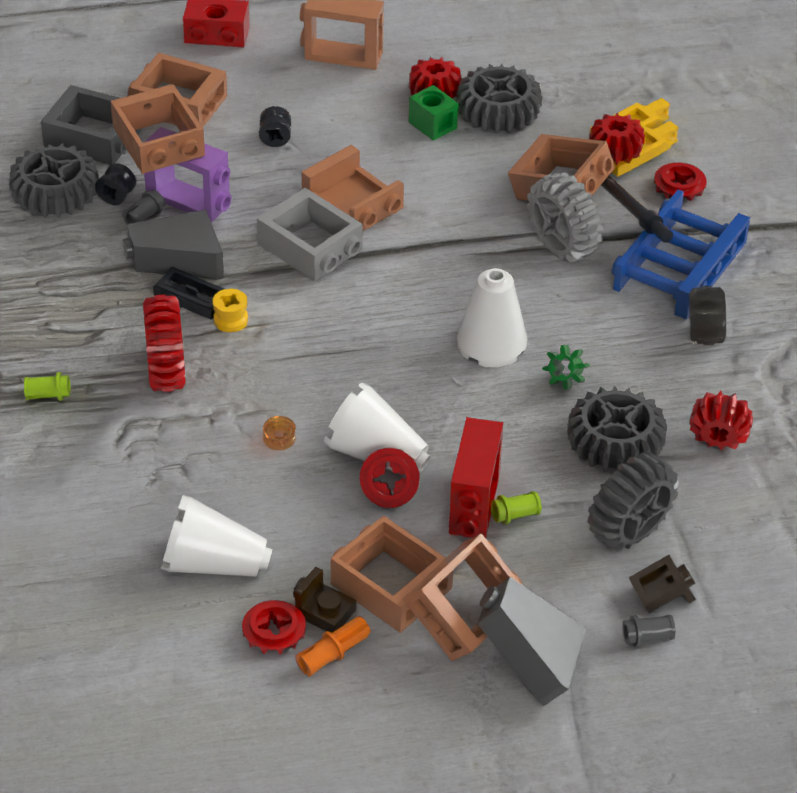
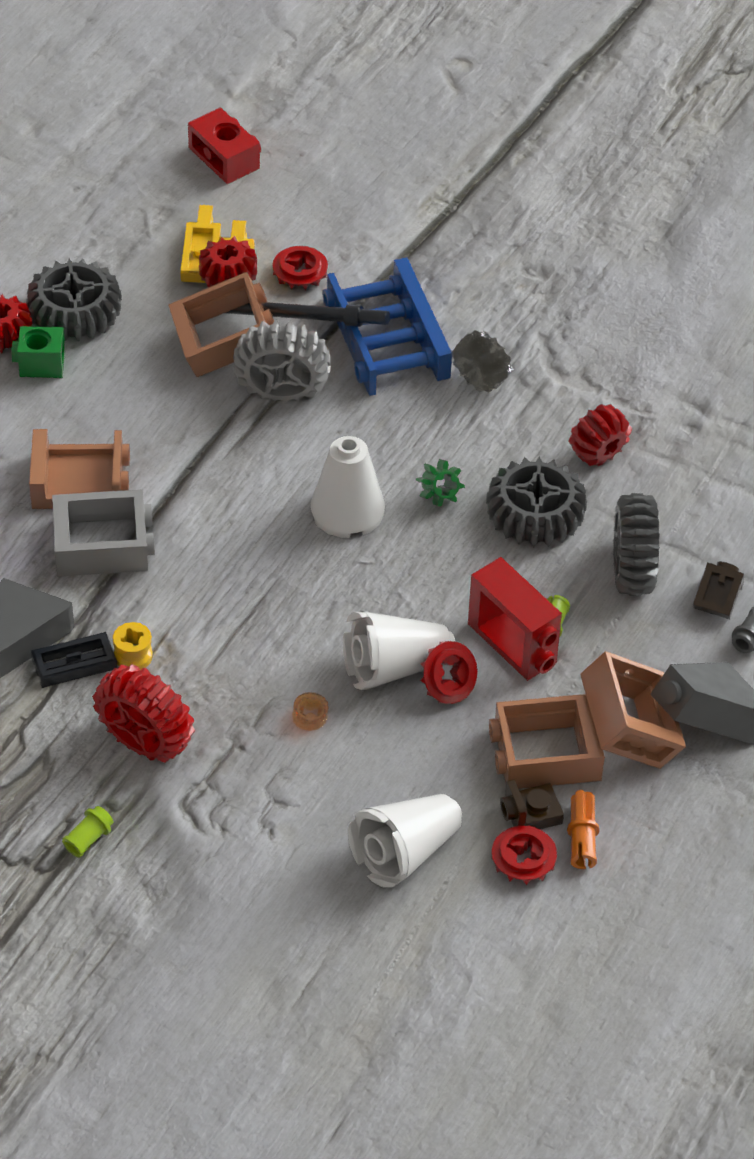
camera: 50 degrees left, 5 degrees up
none -> red brick [188,107,261,184]

